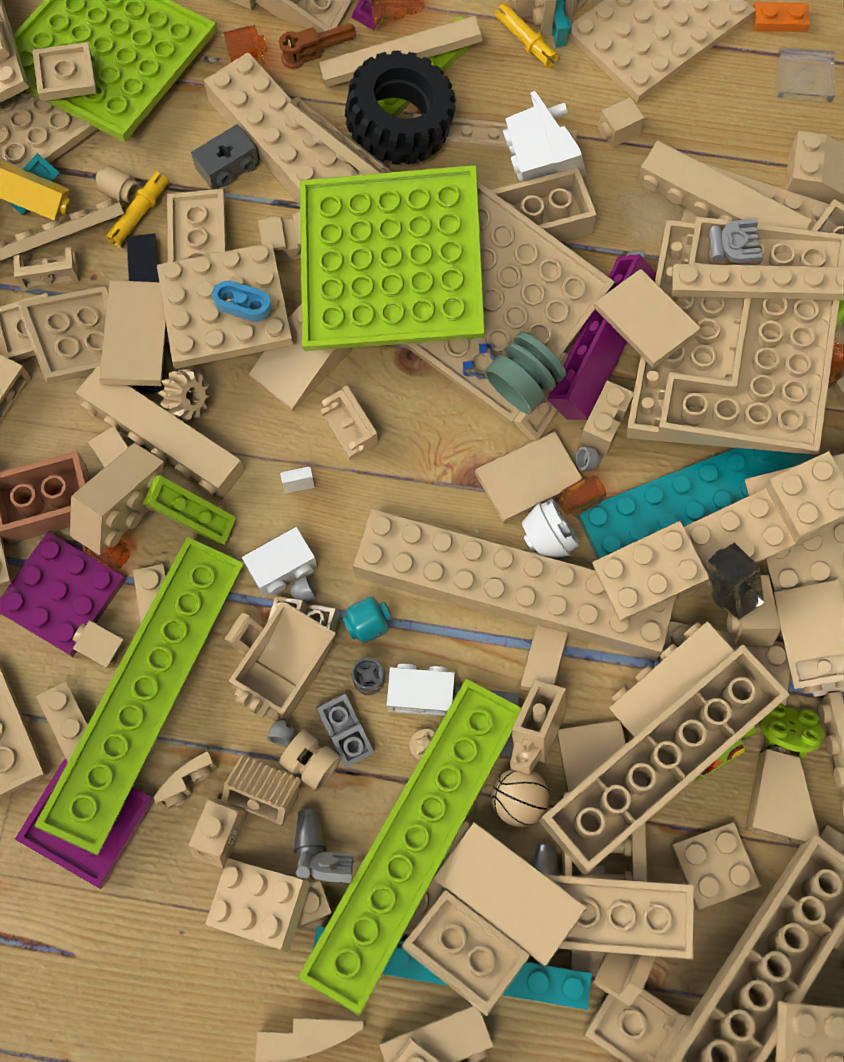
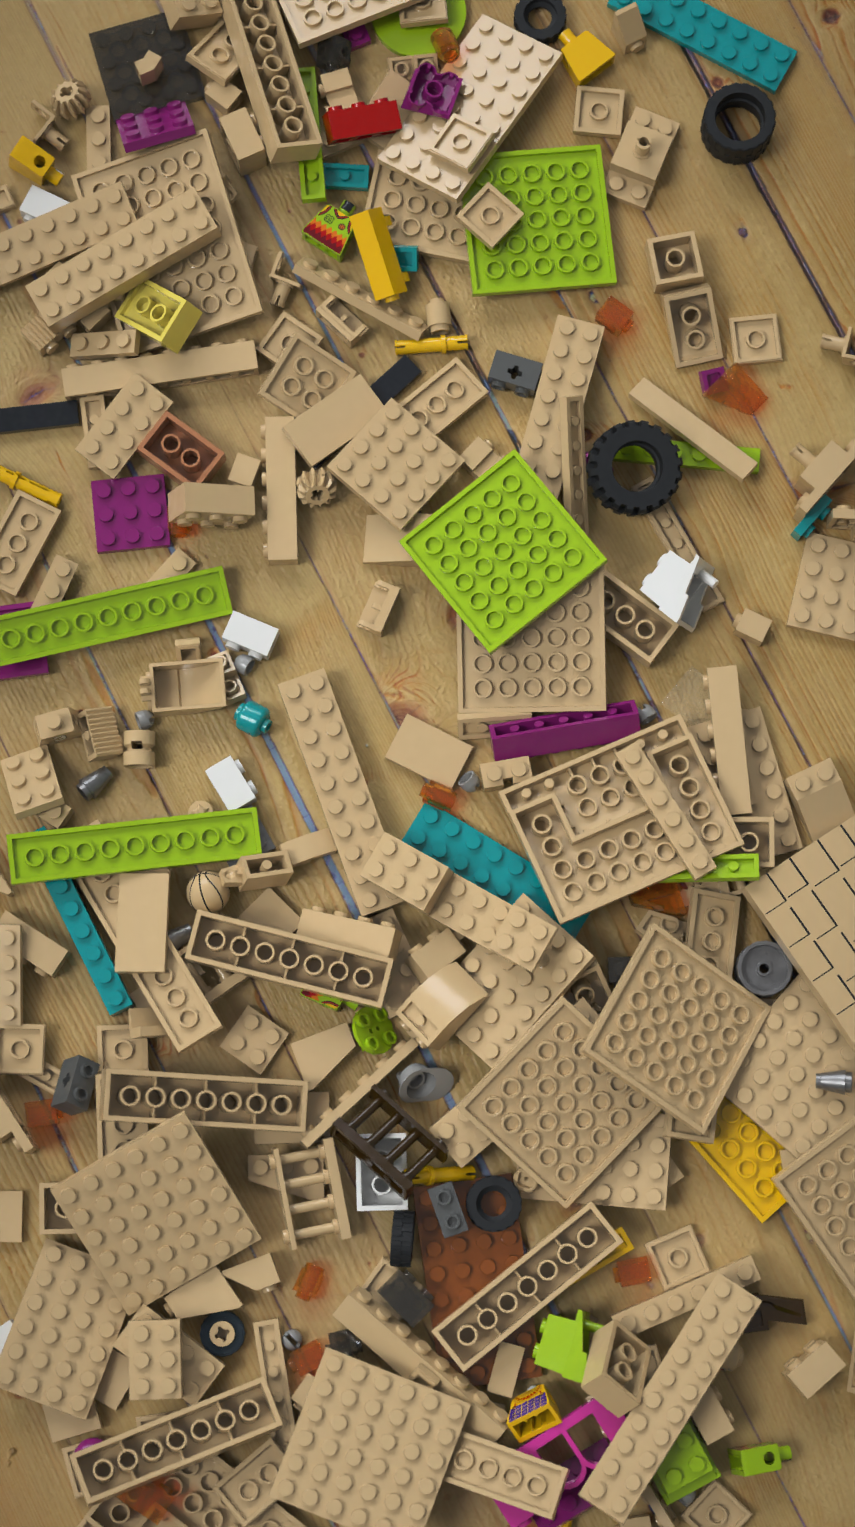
camera: 50 degrees right, 10 degrees up
tan brick [73,620,127,668] -> none
lime plate [143,475,237,545] -> none
tan slope [153,751,217,809] -> none
dark azure plate [212,281,272,322] -> none
dark orange connector [279,23,356,69] -> none
white tile [280,467,315,494] -> none
light grey piece [296,851,354,883] -> none
light grey slope [316,693,374,768] -> none
flat silver wheel [352,657,384,695] -> none
tan plate [402,890,530,1016] -> none
blue piece [463,343,495,380] -> none
sand green wheel [484,332,566,414] -> none
yellow pin [495,3,559,68] -> none
white cone [522,498,579,559] -> none
tan tile [594,269,701,368] -> none
clear smoke brick [708,542,764,620] -> none
light grey piece [709,219,763,263] -> none

